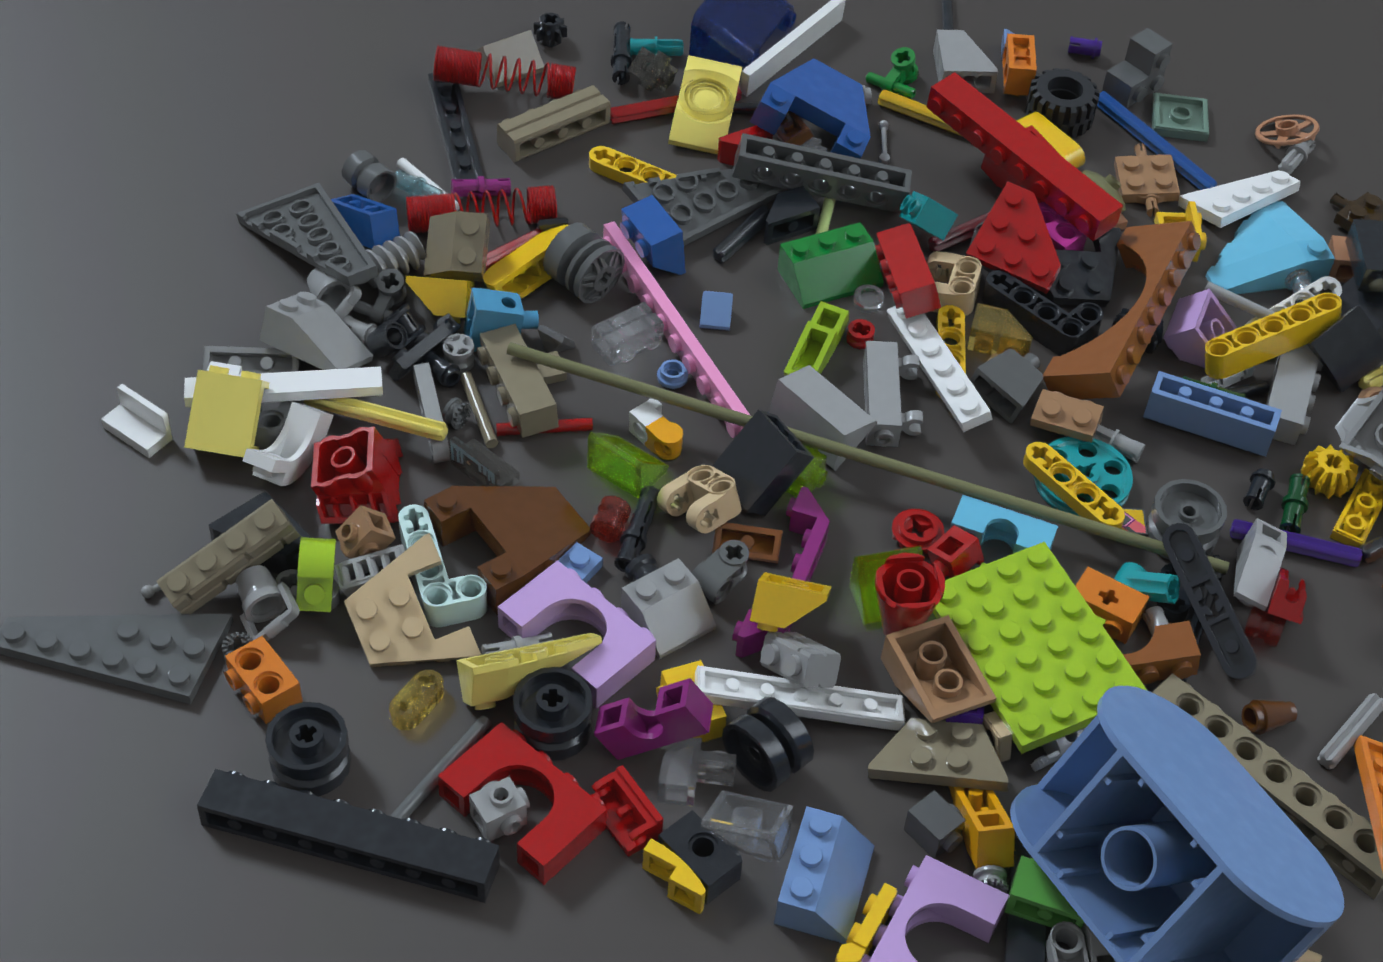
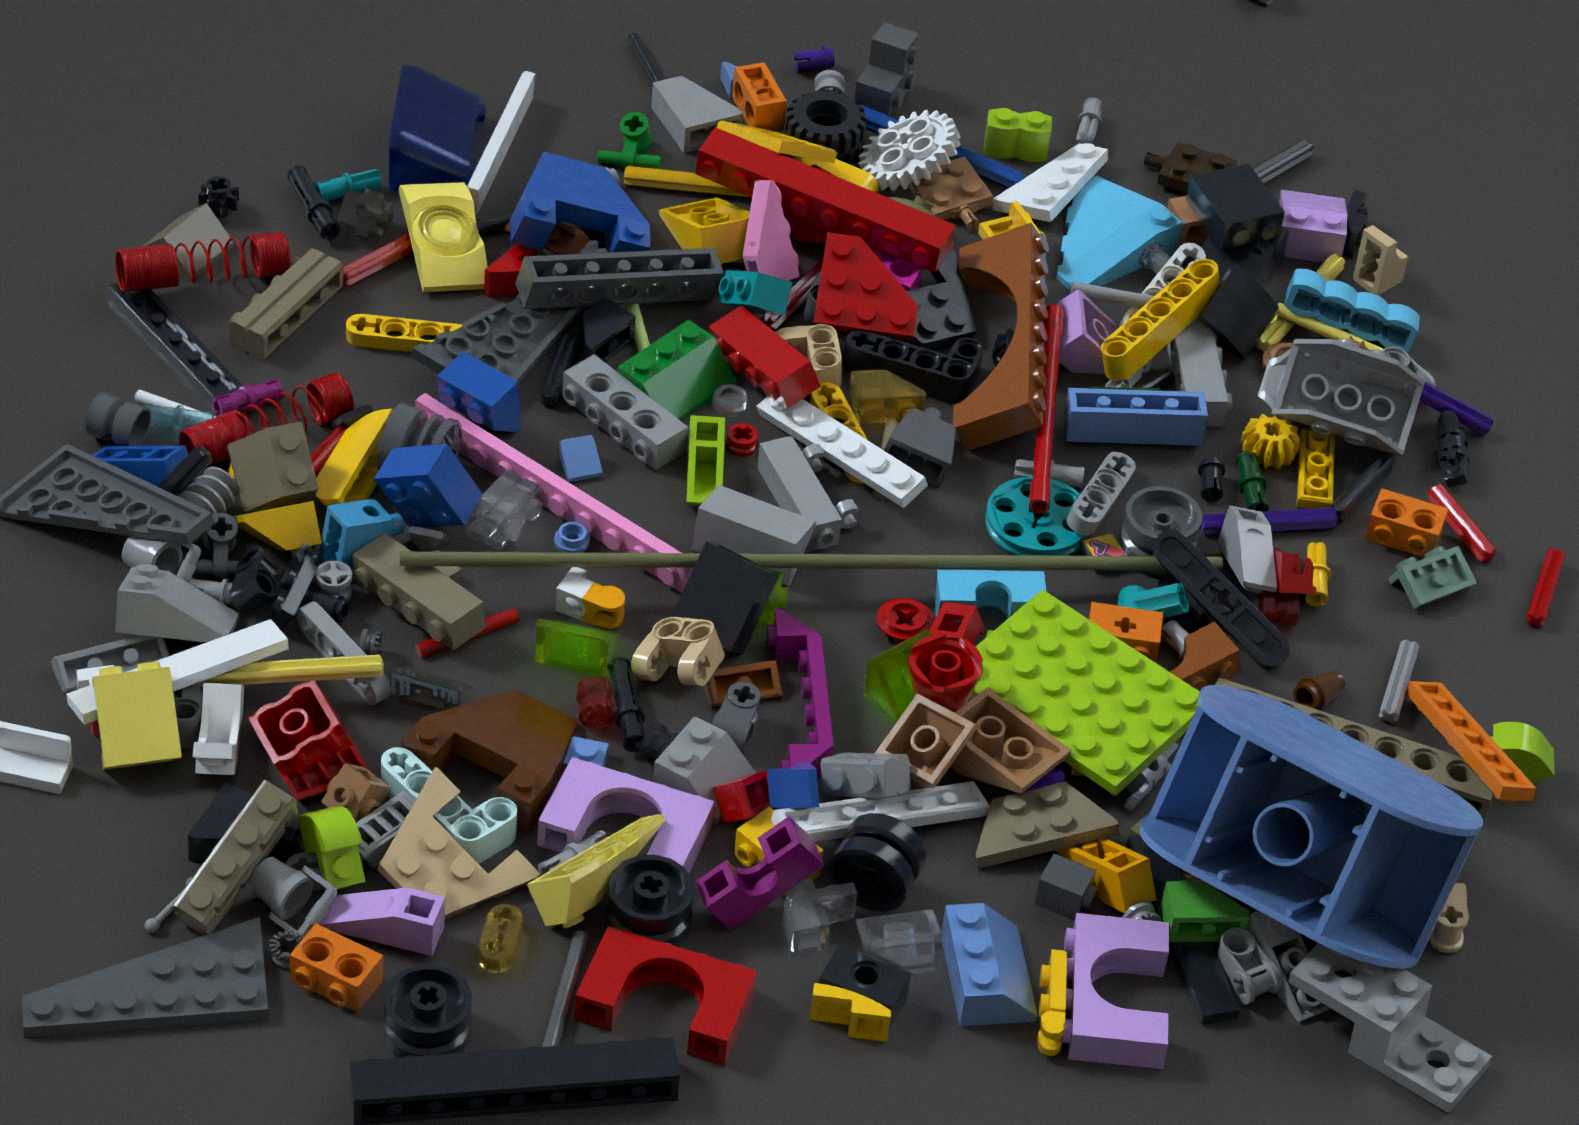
camera: 25 degrees left, 5 degrees down
dark tan bar [460,371,498,448] -> none
light grey brick [469,777,530,841] -> none
red hinge [591,765,664,857] -> none
yellow slope [750,572,832,632] -> none
light grey hinge [879,120,890,165] -> none
tan tile [983,711,1012,762] -> none
yellow beam [1023,442,1125,529] -> none
medium nougat bracket [1030,389,1104,443] -> none
sand green tile [1151,93,1209,142] -> none
nougat wheel [1255,115,1319,149] -> none
none -> black axle [157,446,212,496]
none -> lavender slope [319,888,445,956]
none -> blue brick [374,444,483,528]
none -> light grey brick [562,354,688,471]
none -> yellow slope [659,197,750,268]
none -> red slope [713,770,773,823]
none -> yellow tile [717,120,837,164]
none -> bright pink slope [742,180,800,281]
none -> blue slope [767,762,820,808]
none -> light grey wheel [814,70,846,95]
none -> white gear [858,110,961,191]
none -> medium nougat slope [875,693,978,789]
none -> lime brick [983,108,1052,162]
none -> red piece [1029,304,1064,514]
none -> light grey beam [1066,452,1136,536]
none -> yellow axle [1303,542,1331,607]

